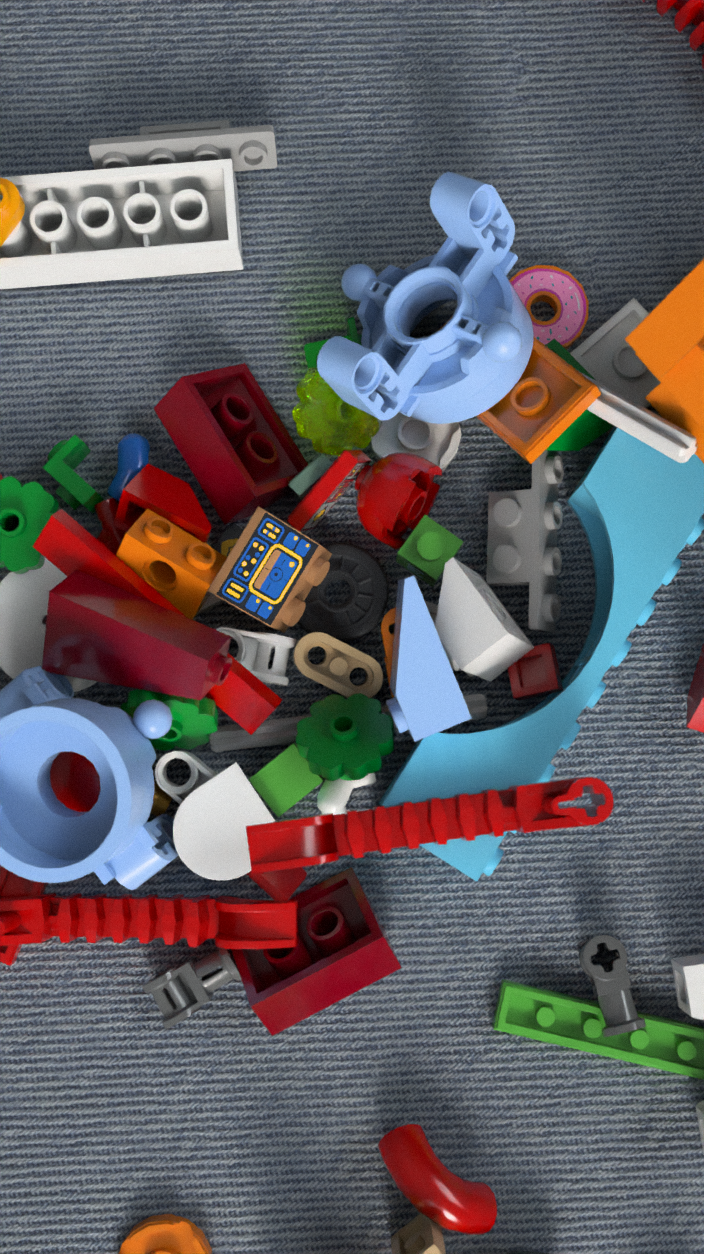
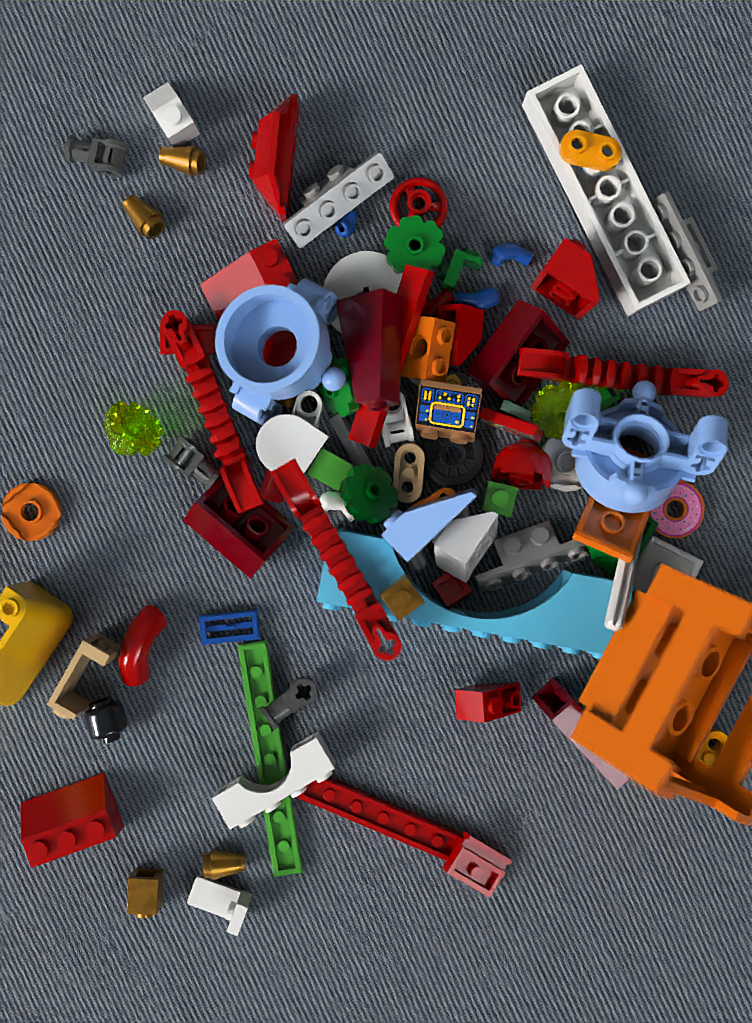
camera: 70 degrees right, 5 degrees up
none -> clear neon green plant [102,401,164,456]
none -> blue tile [199,609,261,645]
none -> pearl gold brick [380,574,425,621]
none -> blue arm [489,242,534,267]
none -> red piece [516,348,729,399]
none -> red slope [530,237,600,320]

